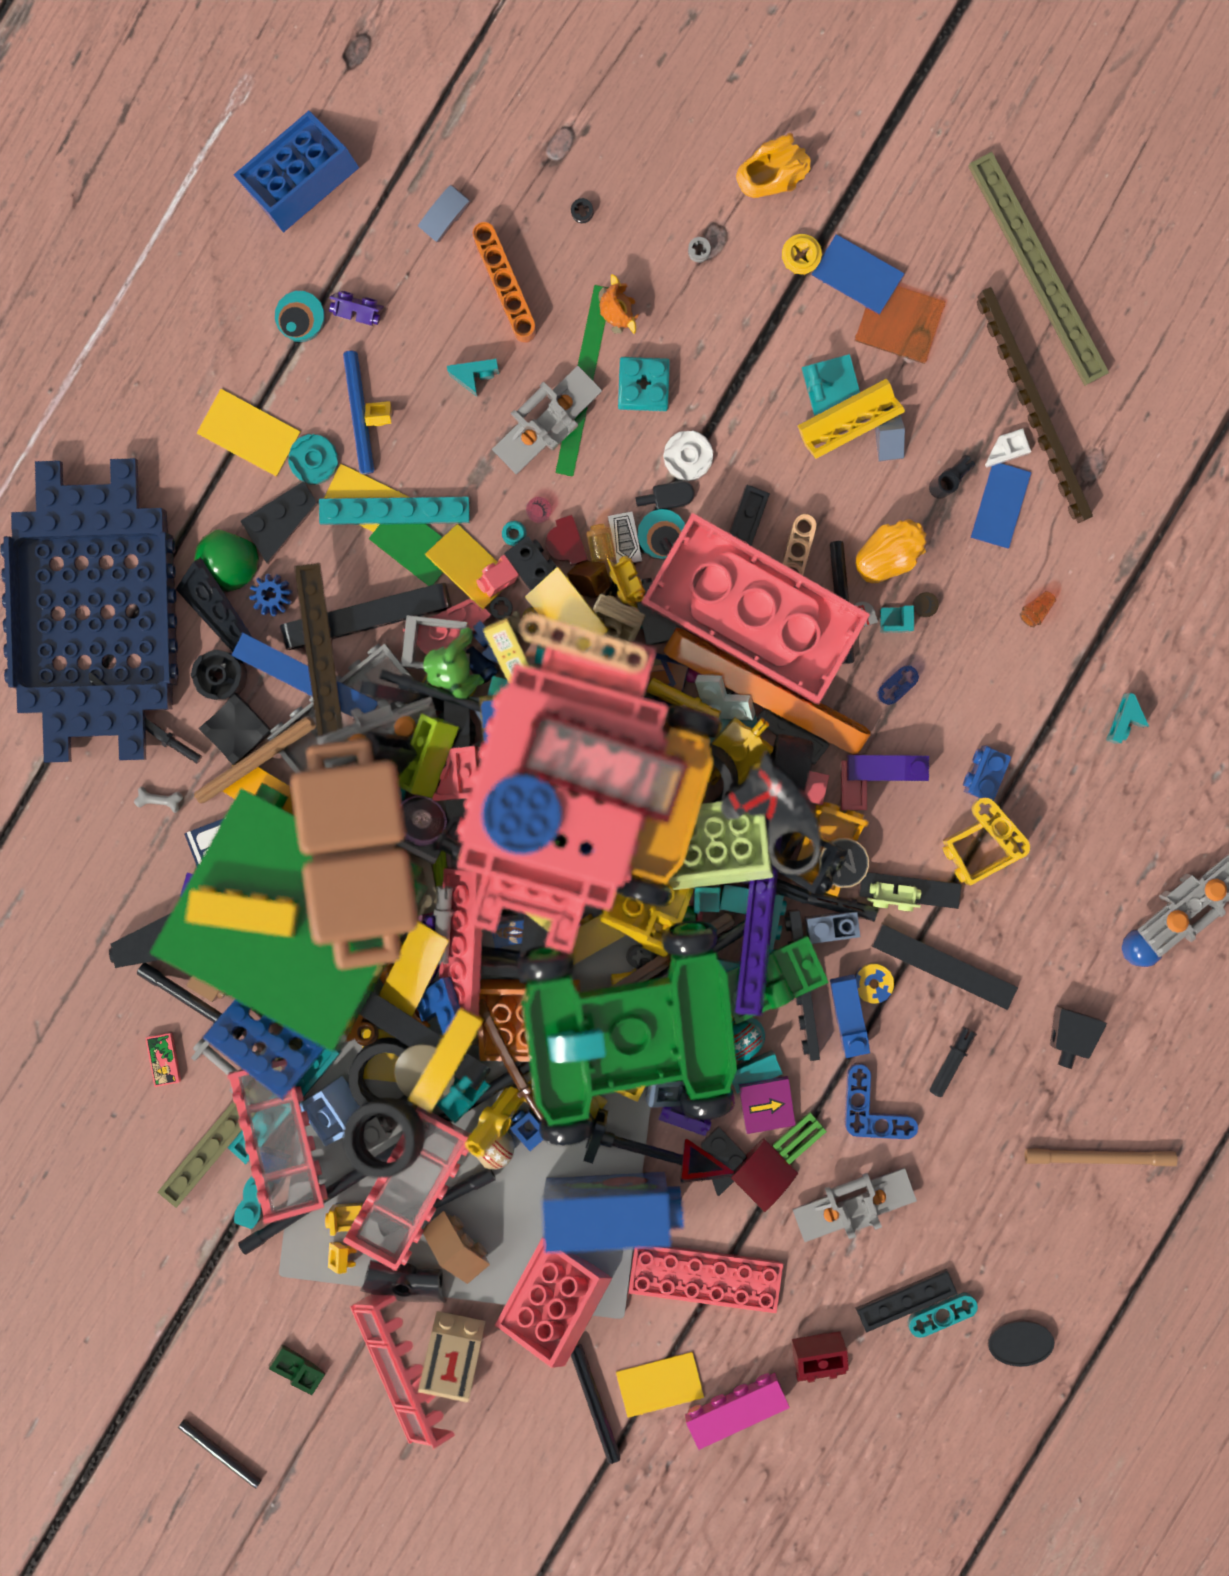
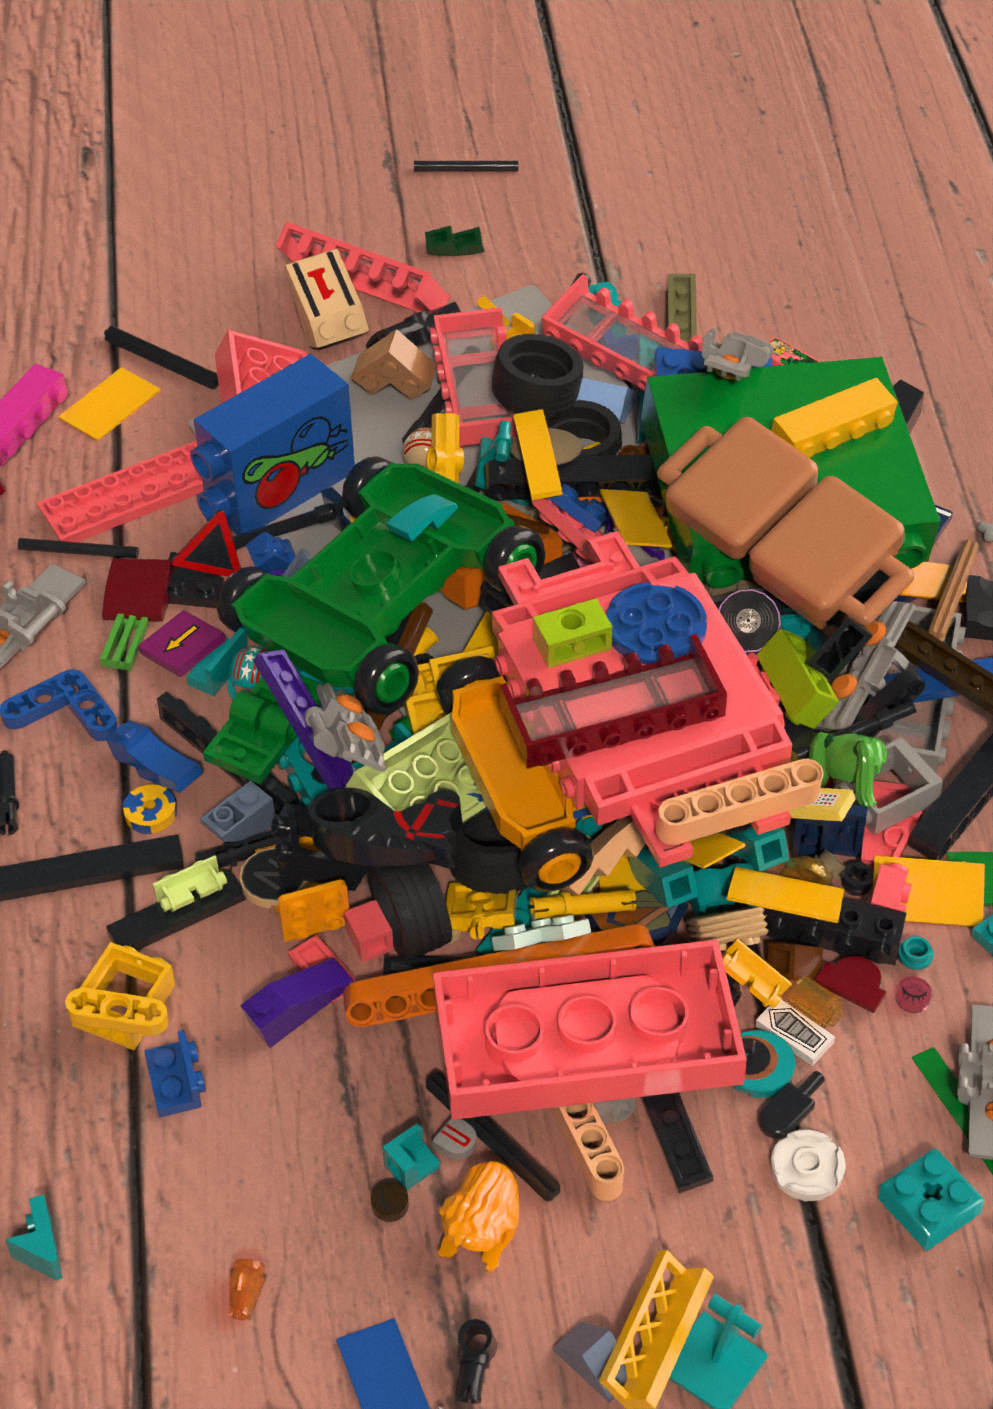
camera: 140 degrees right, 40 degrees down
clear blue beam [876,666,919,705] -> none
none -> black piece [18,538,139,559]
none -> blue brick [246,531,296,572]
none -> light grey piece [304,683,387,772]
none -> lime brick [533,598,612,668]
none -> light grey piece [701,328,774,381]

